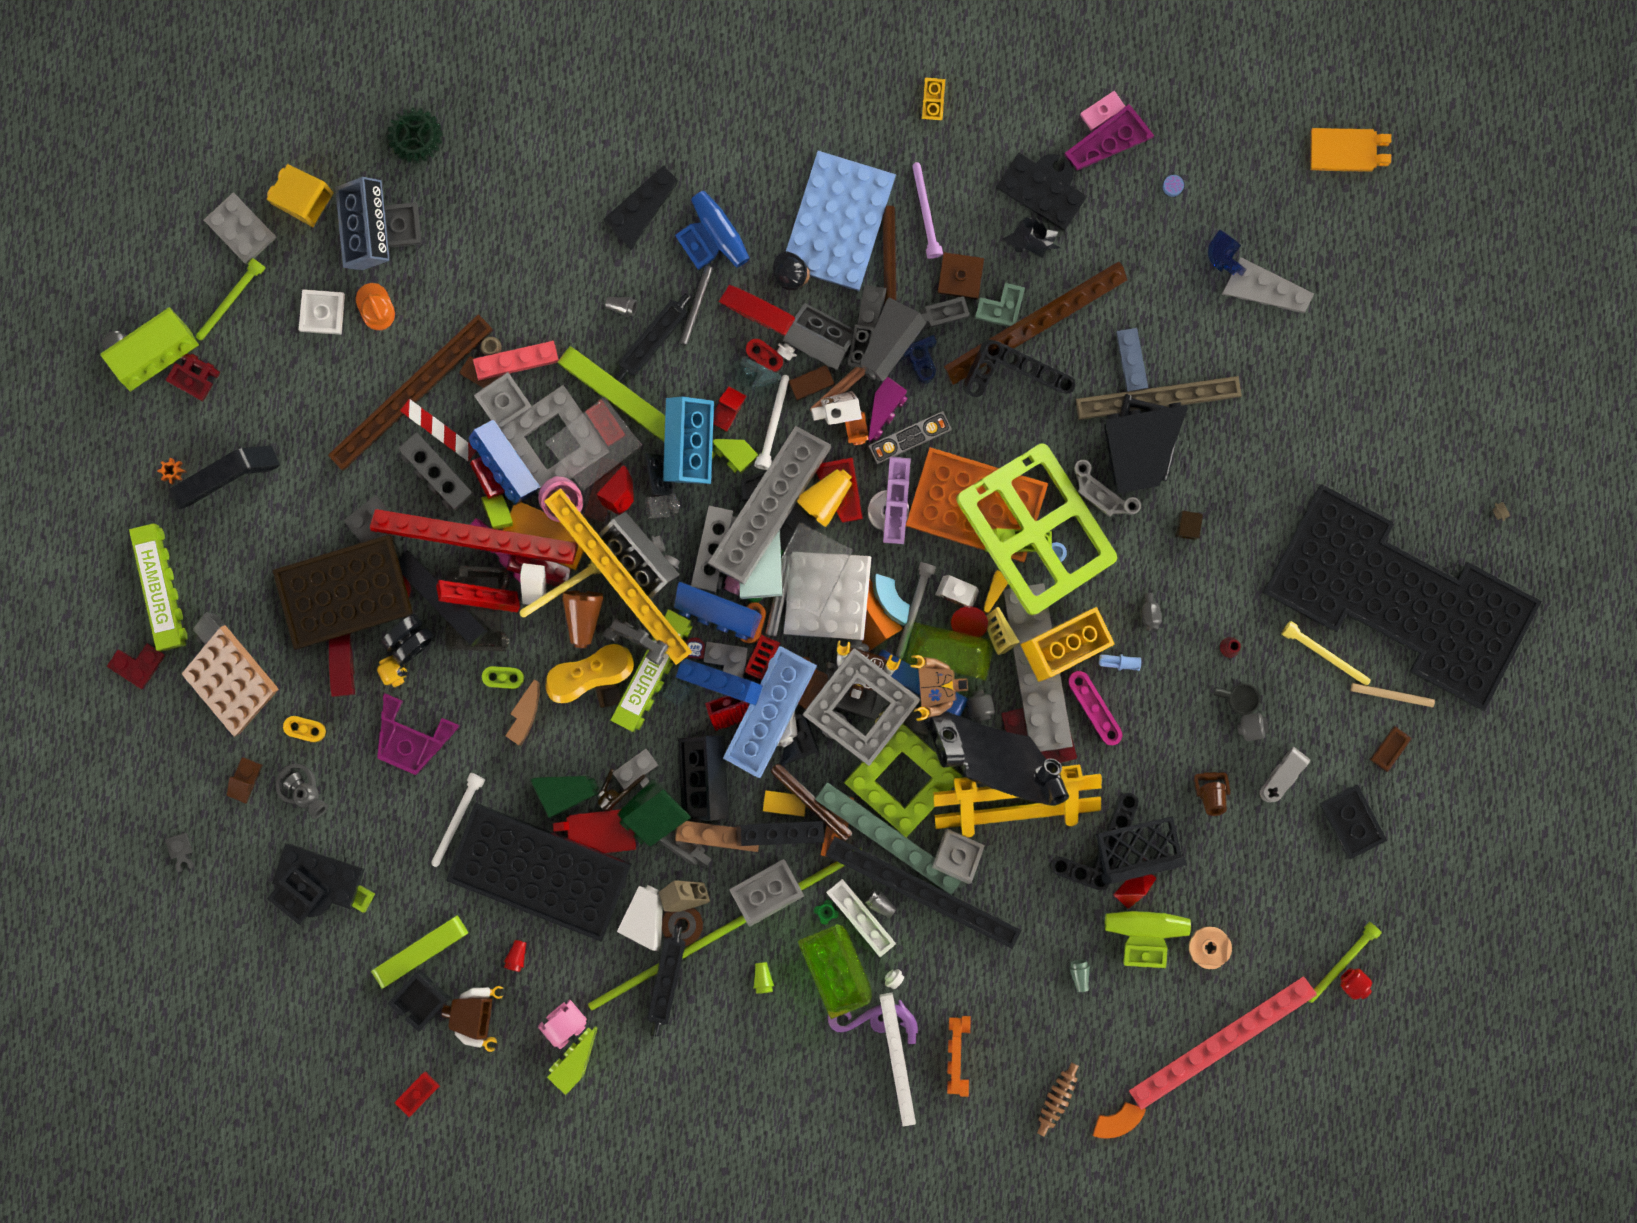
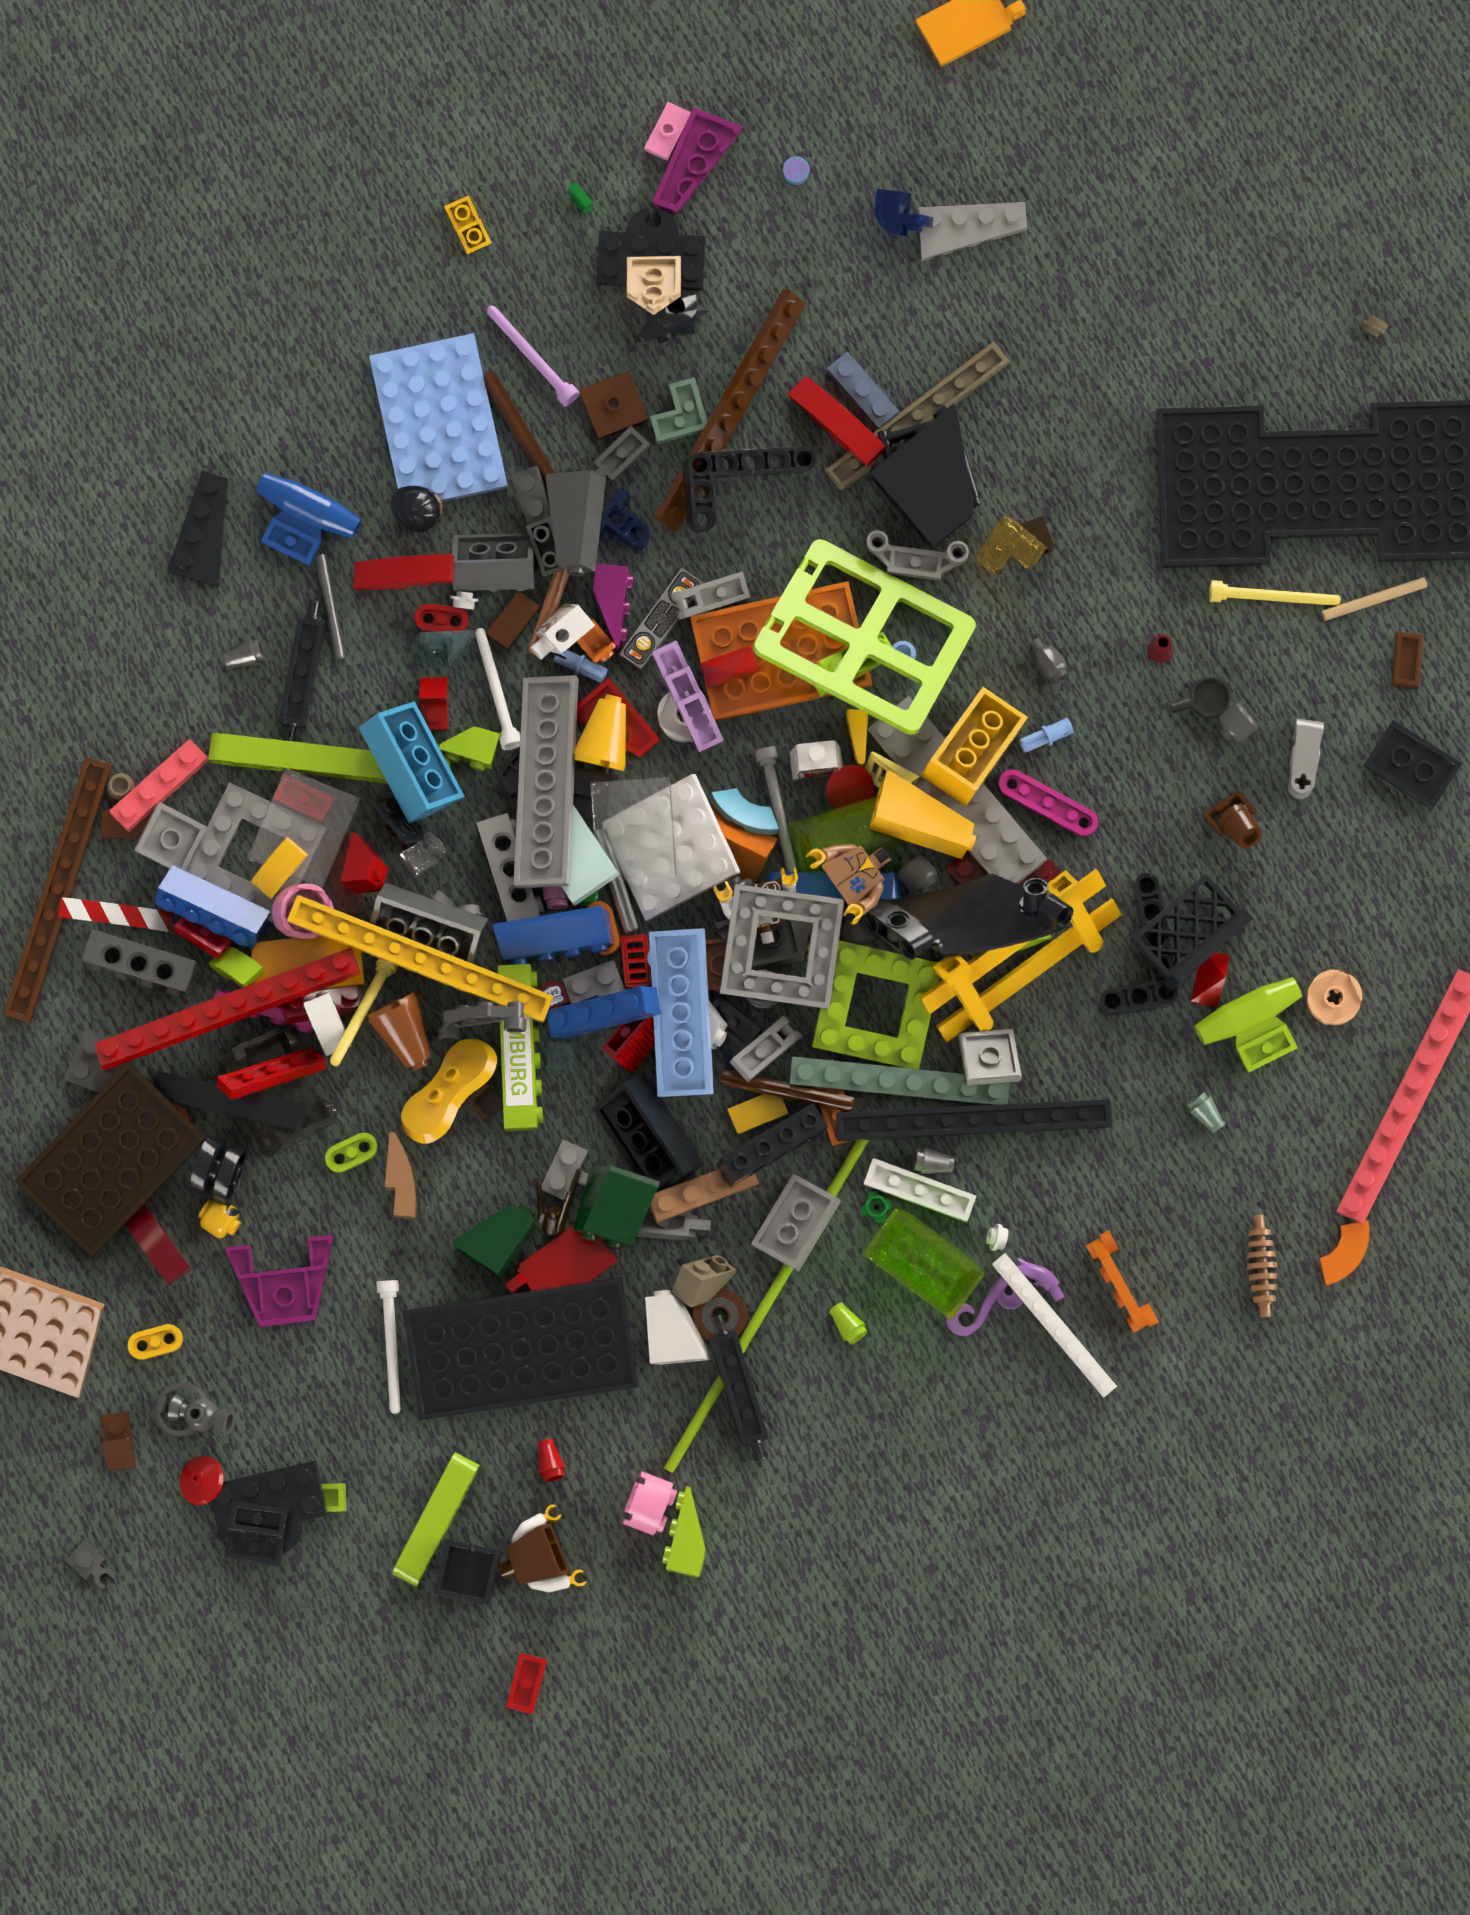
camera: 25 degrees left, 5 degrees down
none -> red piece [179,1456,224,1505]
none -> yellow slope [250,837,308,899]
none -> light blue axle [554,650,608,683]
none -> green tile [568,182,593,215]
none -> tan tile [627,256,681,315]
none -> light grey plate [671,571,750,620]
none -> red slope [700,645,760,689]
none -> light grey plate [730,1016,803,1082]
none -> red slope [788,376,887,466]
none -> yellow slope [869,770,976,859]
none -> clear yellow plate [974,515,1047,574]

